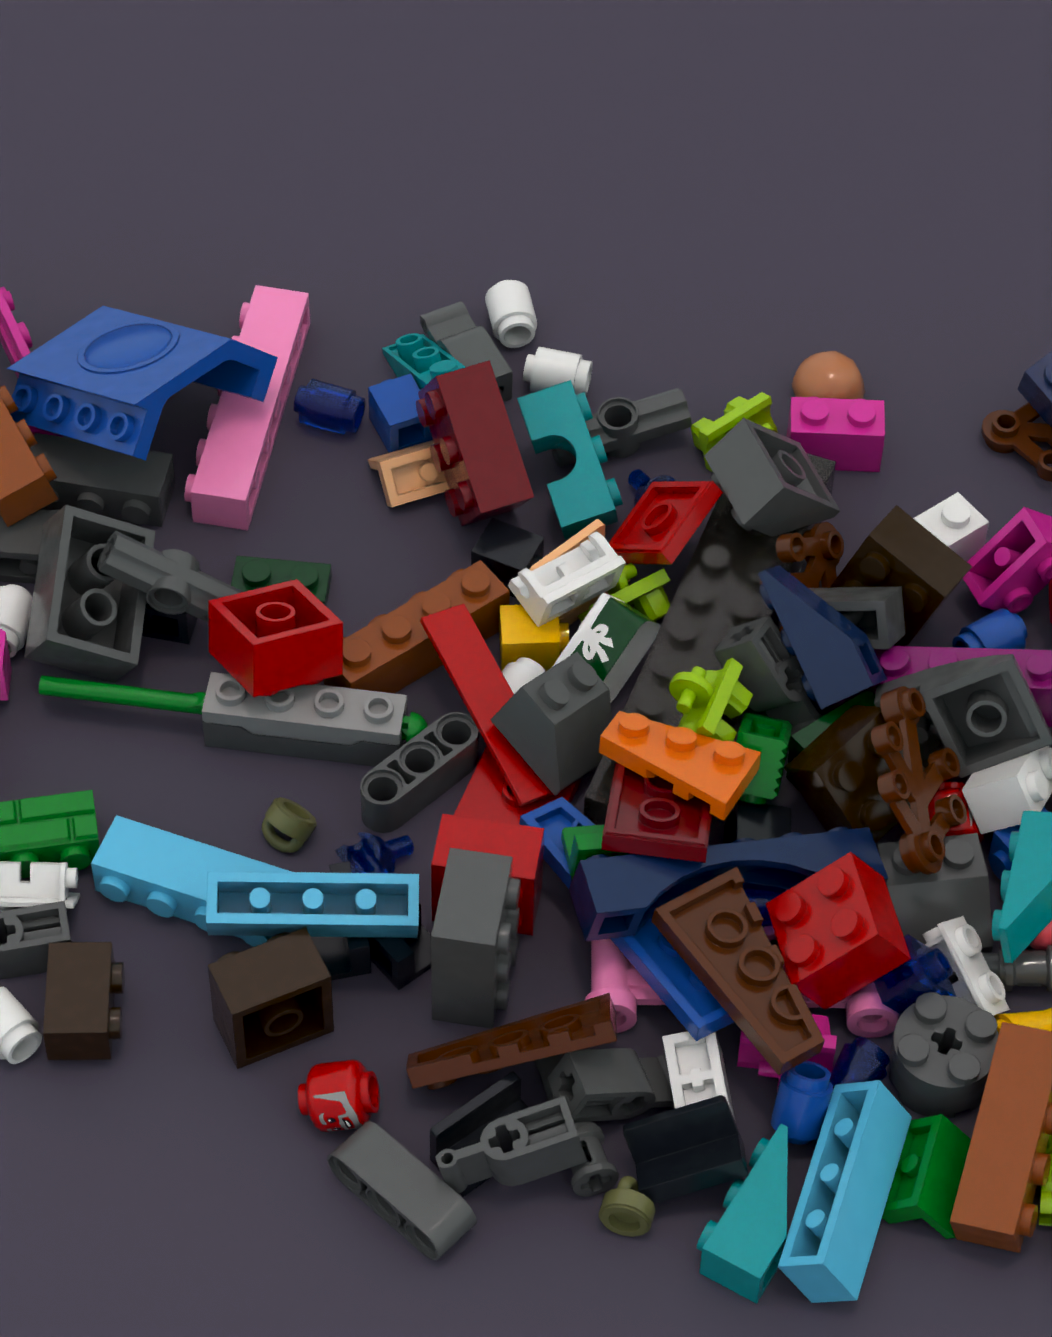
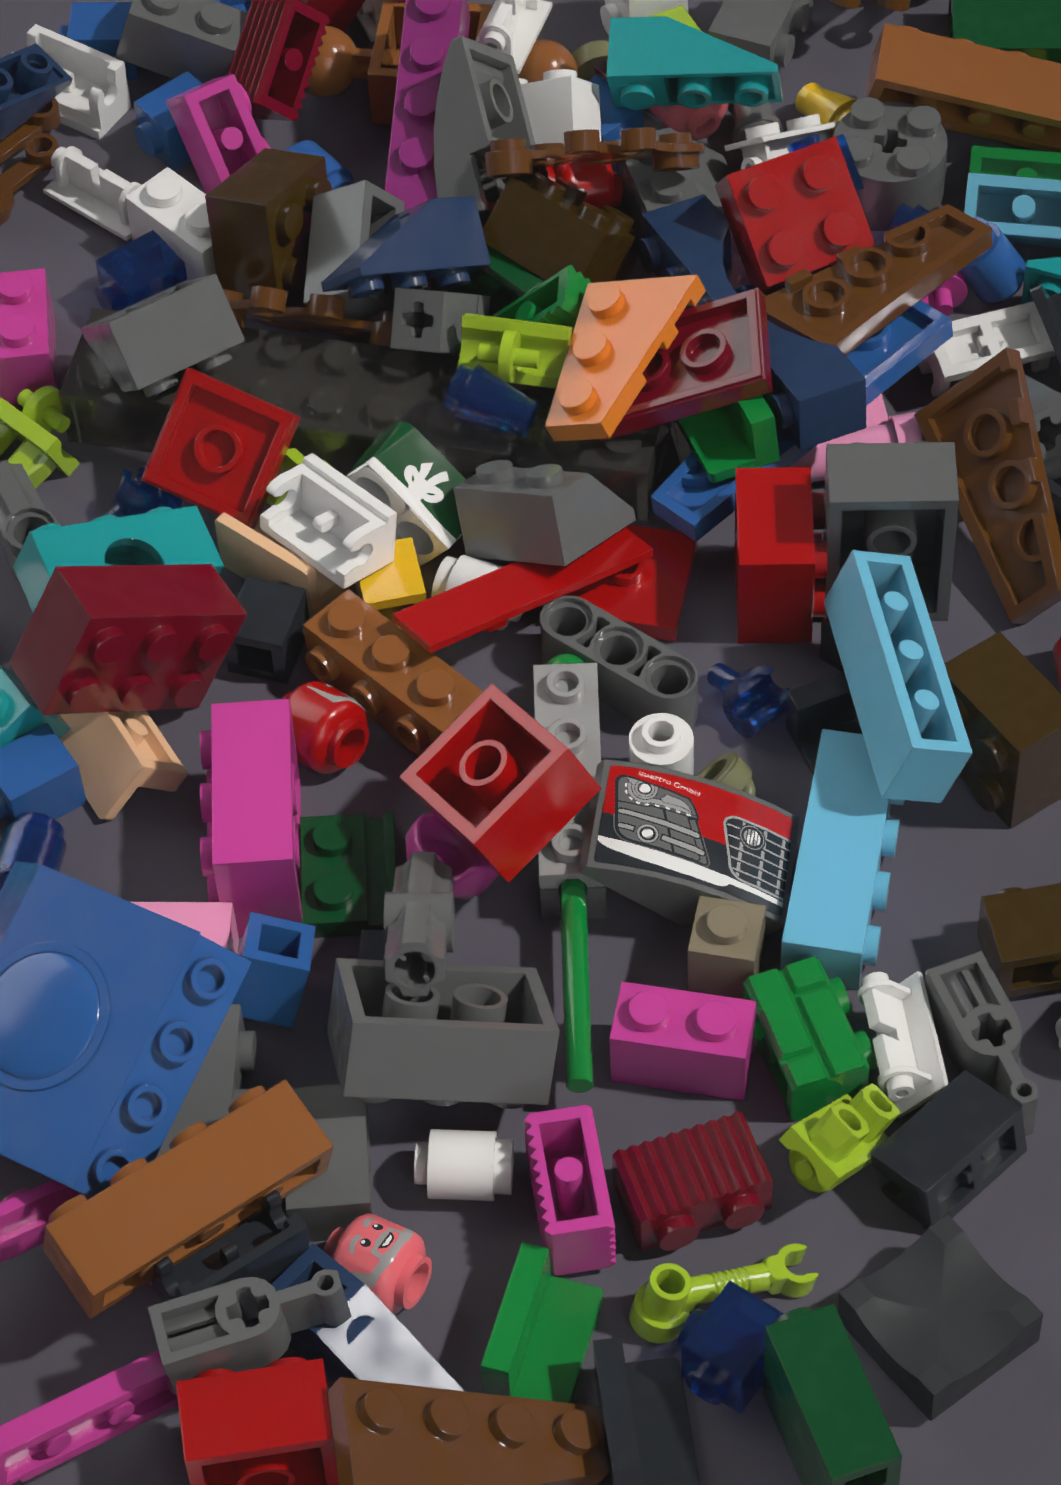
camera: 95 degrees left, 0 degrees up
none -> white hinge [43,146,141,241]
none -> clear blue brick [95,230,188,316]
none -> dark pink brick [200,699,302,938]
none -> blue brick [232,912,316,1028]
none -> red head [282,681,369,774]
none -> clear blue cone [443,364,539,437]
none -> slope [579,759,800,938]
none -> dark pink brick [609,982,756,1101]
none -> white brick [629,713,694,775]
none -> dark tan brick [688,896,766,999]

